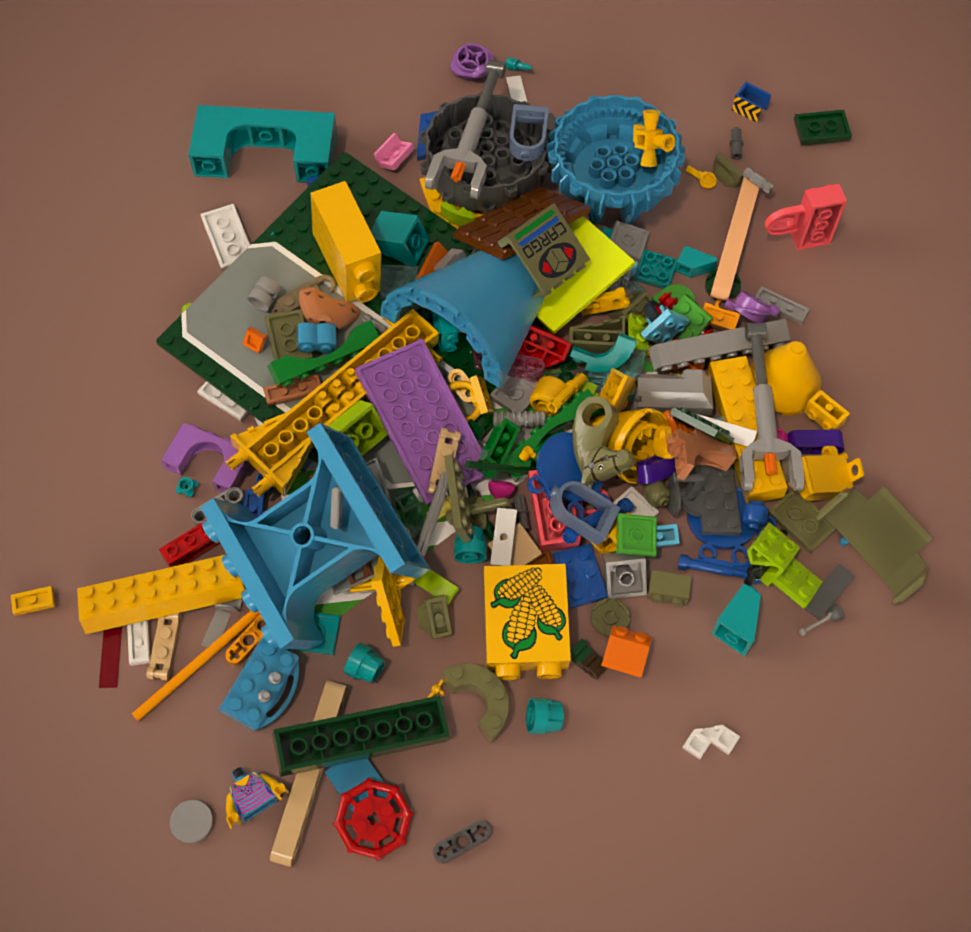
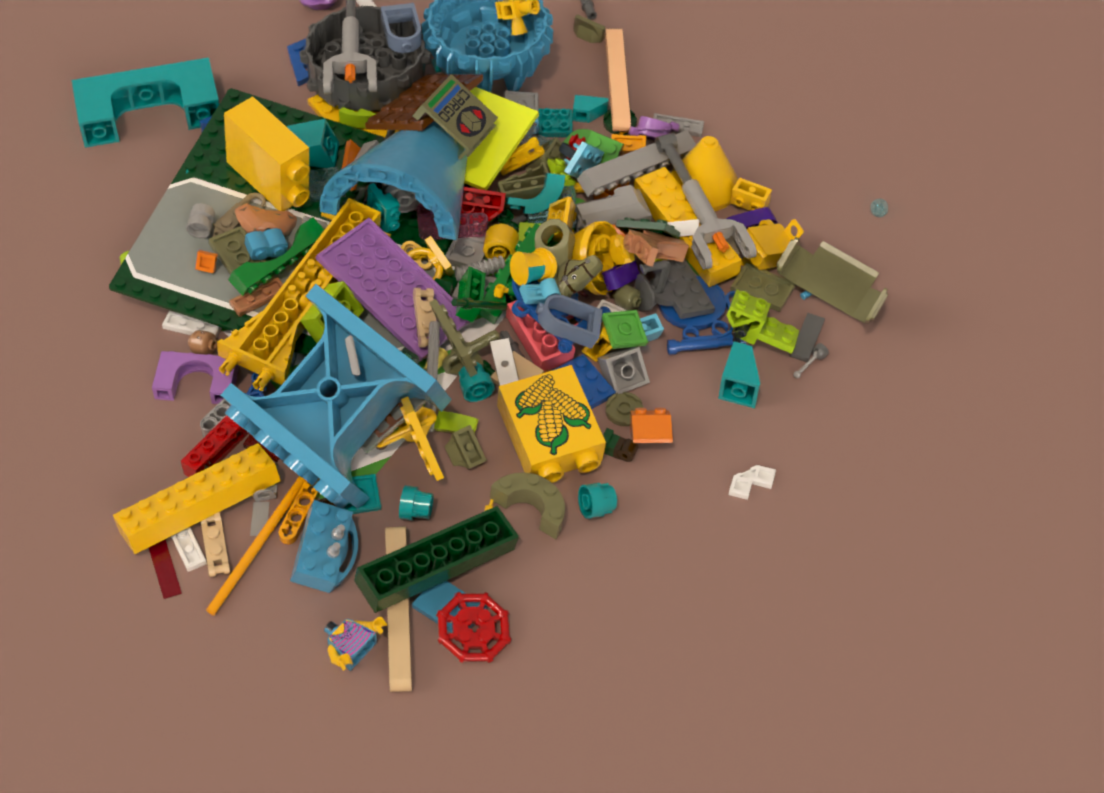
camera: 20 degrees left, 10 degrees down
yellow plate [11,586,55,616] -> none
light grey tile [169,800,214,844] -> none
teal plate [175,477,198,497] -> none
white tile [200,204,250,272] -> none
bright pink bracket [374,133,415,171] -> none
dark grey beam [433,821,491,864] -> none
dark pink brick [488,480,515,500] -> none
yellow pin [547,373,587,413] -> none
olive brick [647,570,692,606] -> none
yellow plate [686,165,717,189] -> none
blue head [742,501,769,530] -> none
light grey axle [743,167,774,193] -> none
coral brick [765,184,847,250] -> none
none -> medium nougat head [188,330,217,355]
none -> yellow hat [510,248,557,286]
none -> medium azure plate [519,278,561,304]
none -> clear light blue tile [870,199,888,217]

